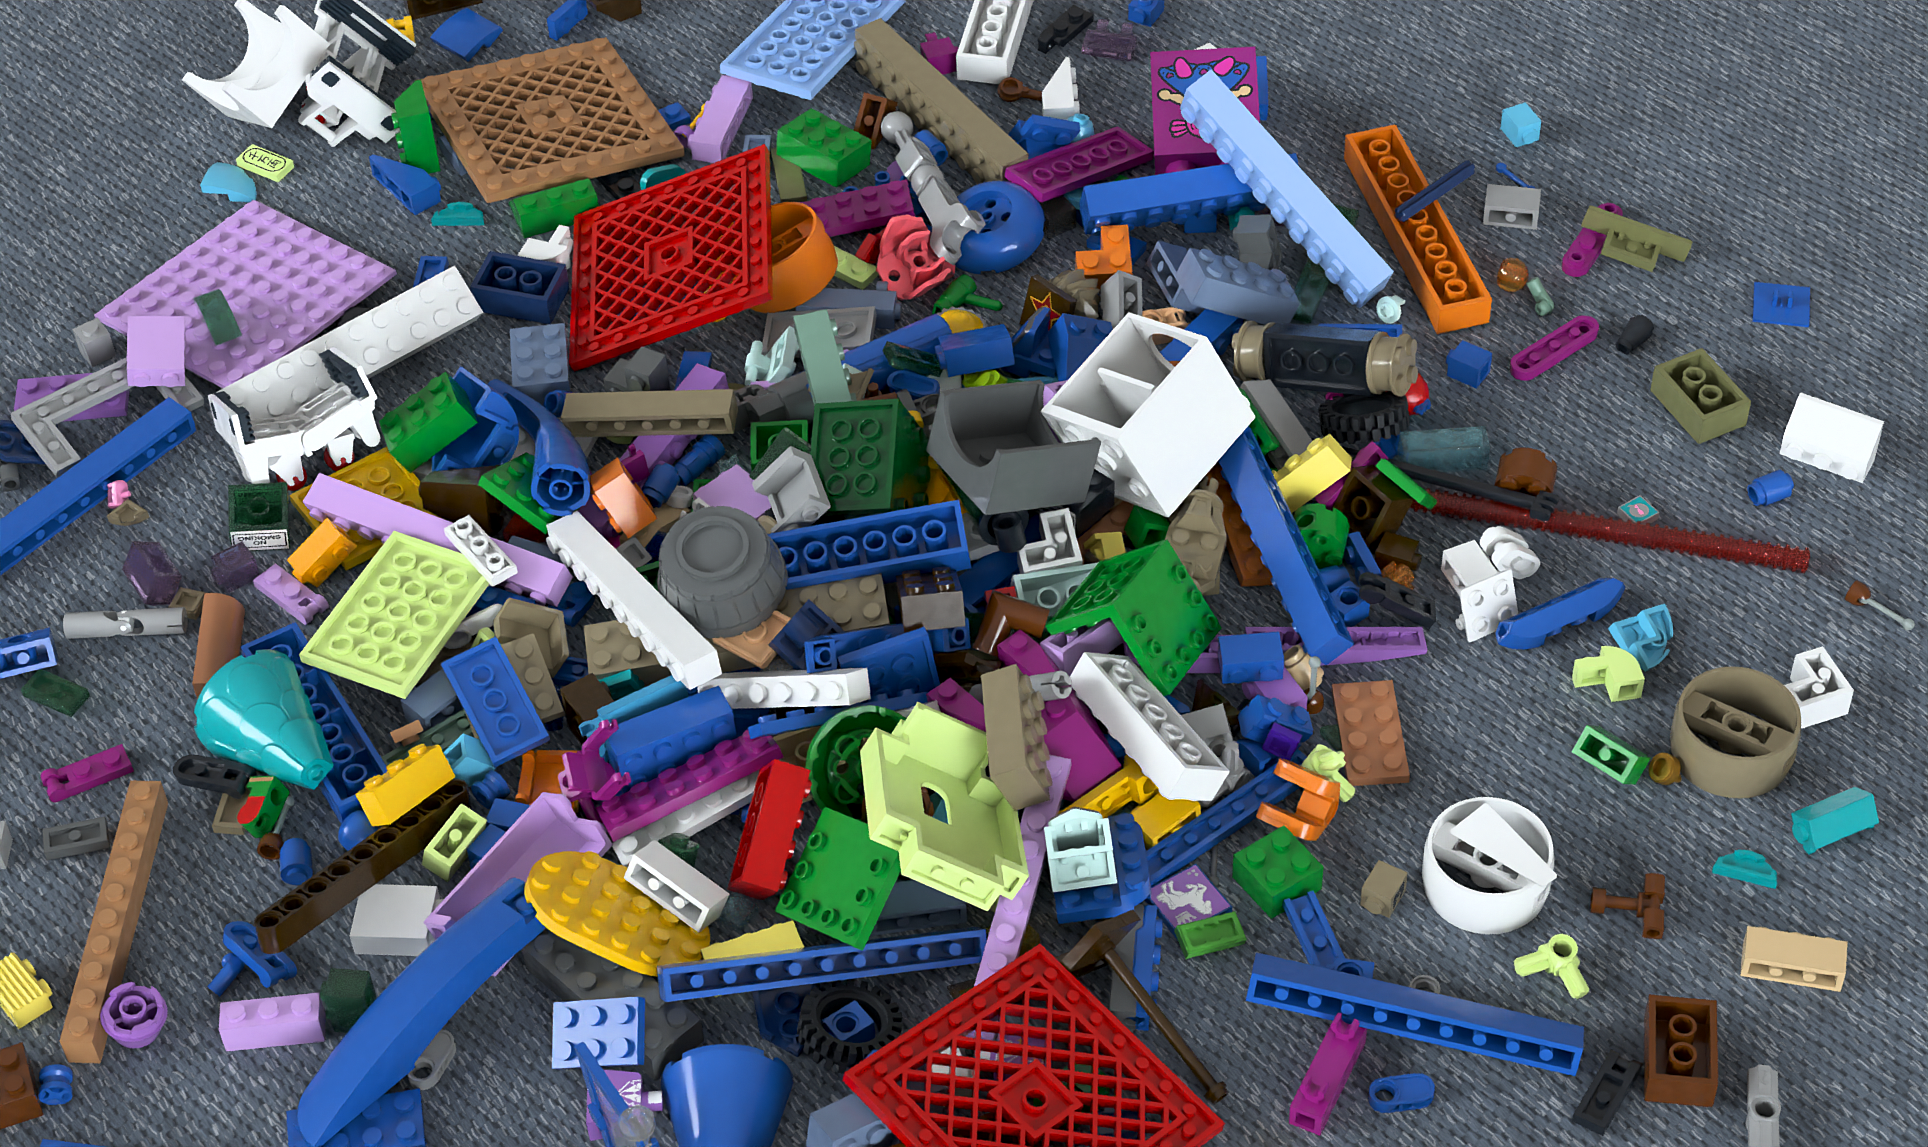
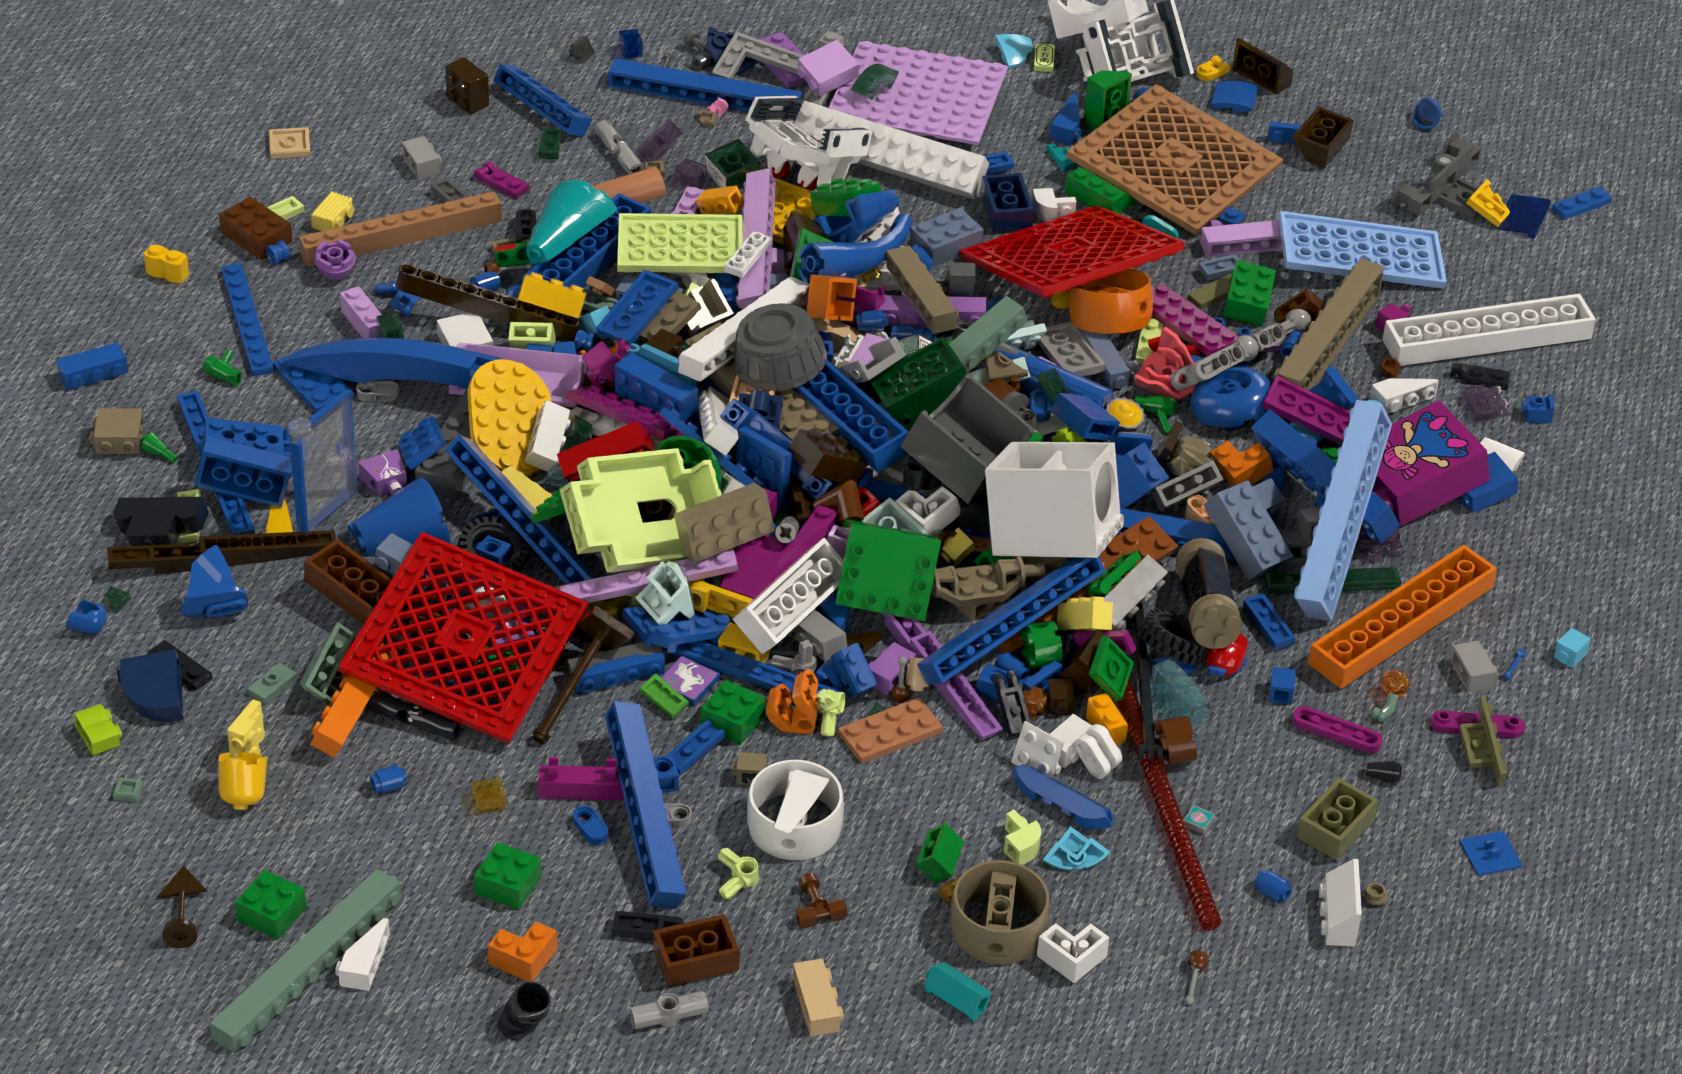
camera: 60 degrees right, 5 degrees down
blue brick [1217,632,1284,684] -> none
dark purple tile [1262,722,1303,761] -> none
light aqua plate [1376,295,1405,324] -> none
dark blue axle [1394,160,1475,222] -> none
teal tile [1712,849,1777,889] -> none
none -> light orange brick [1086,693,1128,745]

